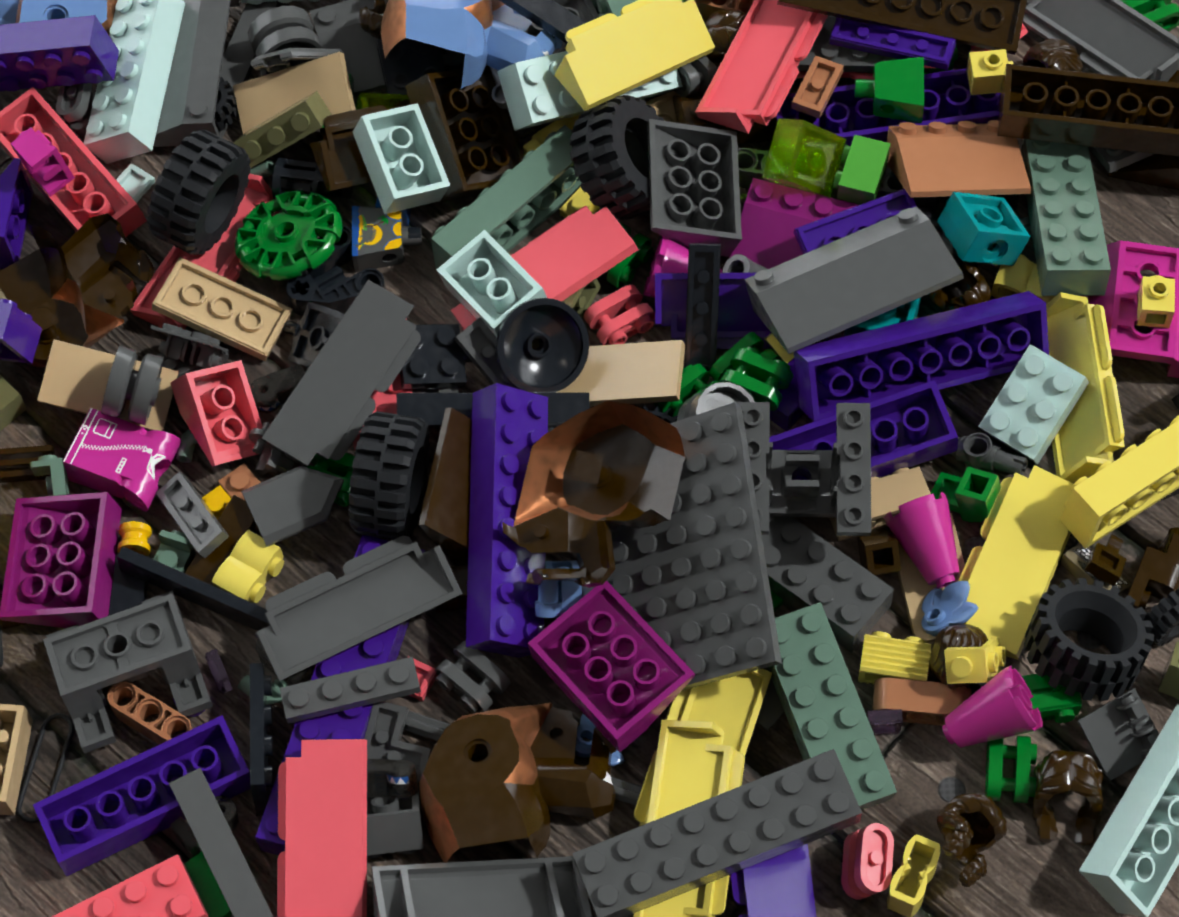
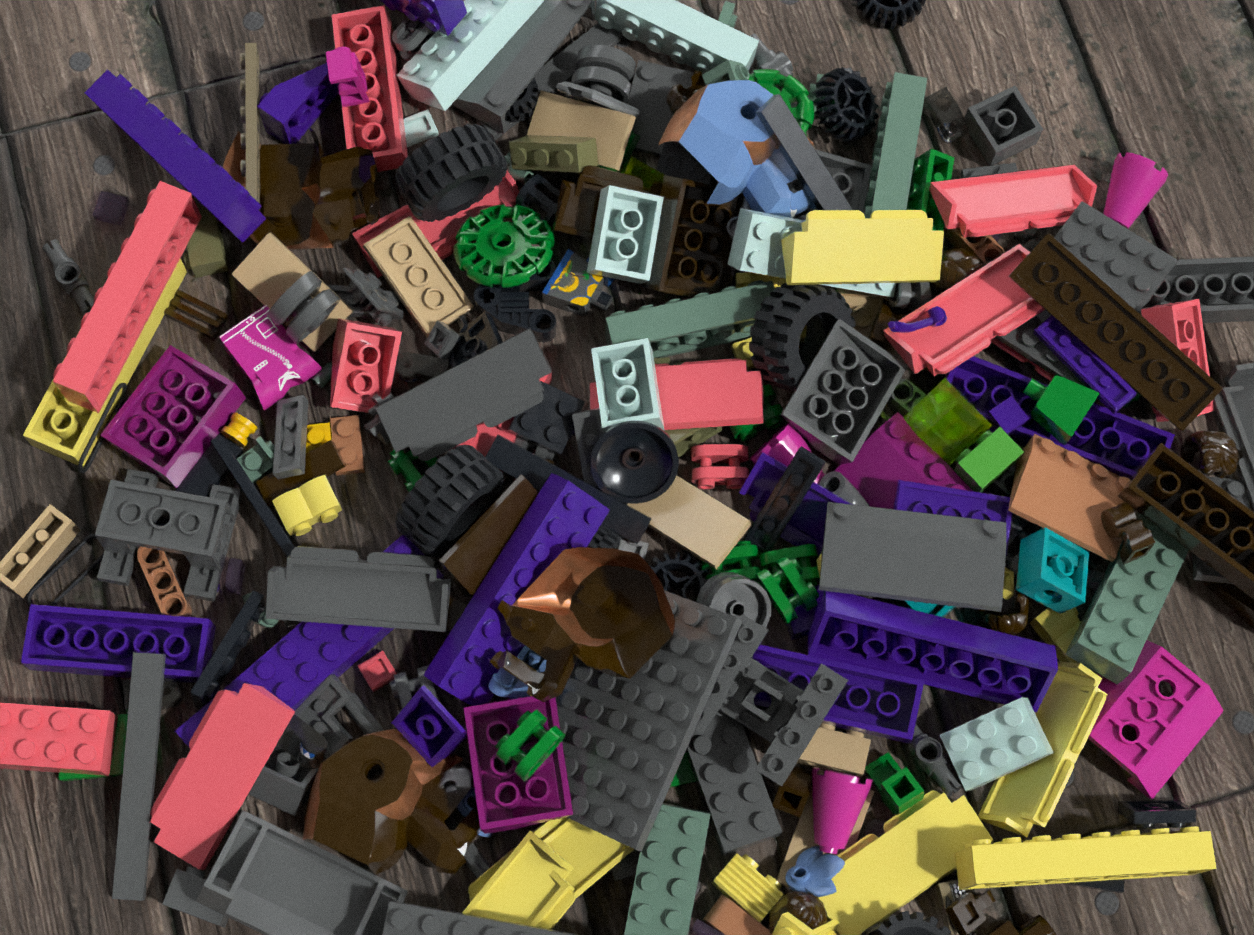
camera: 25 degrees right, 10 degrees up
sand green bracket [30,455,70,496] -> none
dark grey tile [241,465,344,547] -> none
dark grey plate [280,656,421,724] -> none
nougat plate [791,55,844,119] -> none
light yellow brick [966,49,1013,95] -> none
light yellow brick [1137,275,1175,328] -> none
none -> dark purple slope [391,686,467,767]
none -> dark grey tile [424,320,460,360]
none -> green brick [496,709,565,781]
none -> dark purple piece [888,306,947,333]
none -> dark purple tile [987,396,1030,434]
none -> dark brown leg [1101,502,1156,565]

